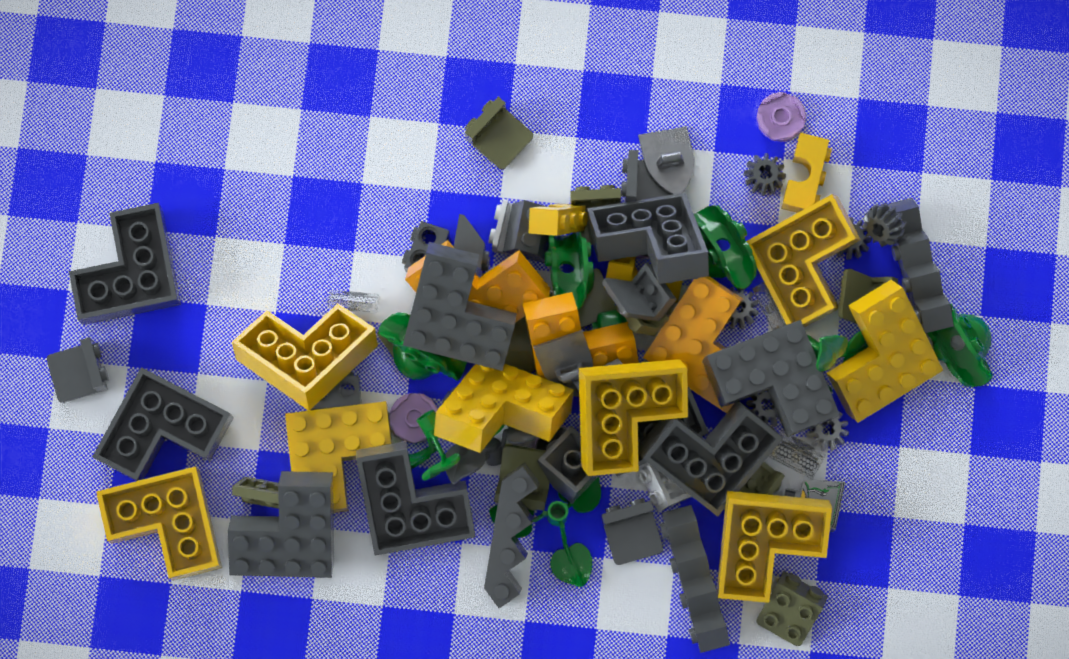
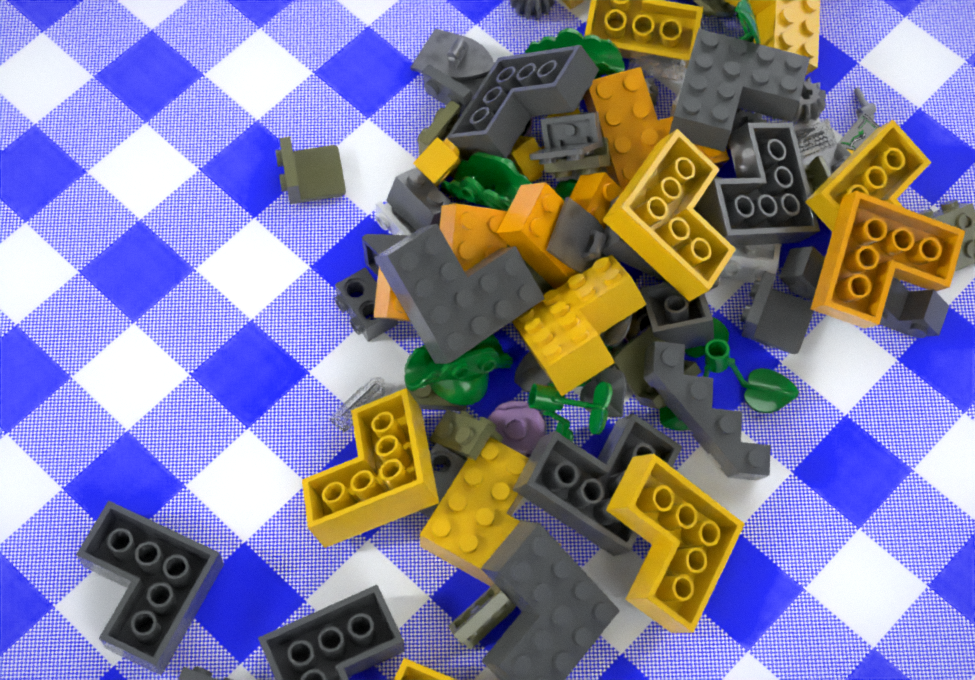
camera: 55 degrees left, 15 degrees down
none -> olive bracket [428,410,504,461]
none -> yellow brick [606,454,745,633]
none -> light orange brick [811,191,965,329]
none -> light grey hand [854,87,876,120]

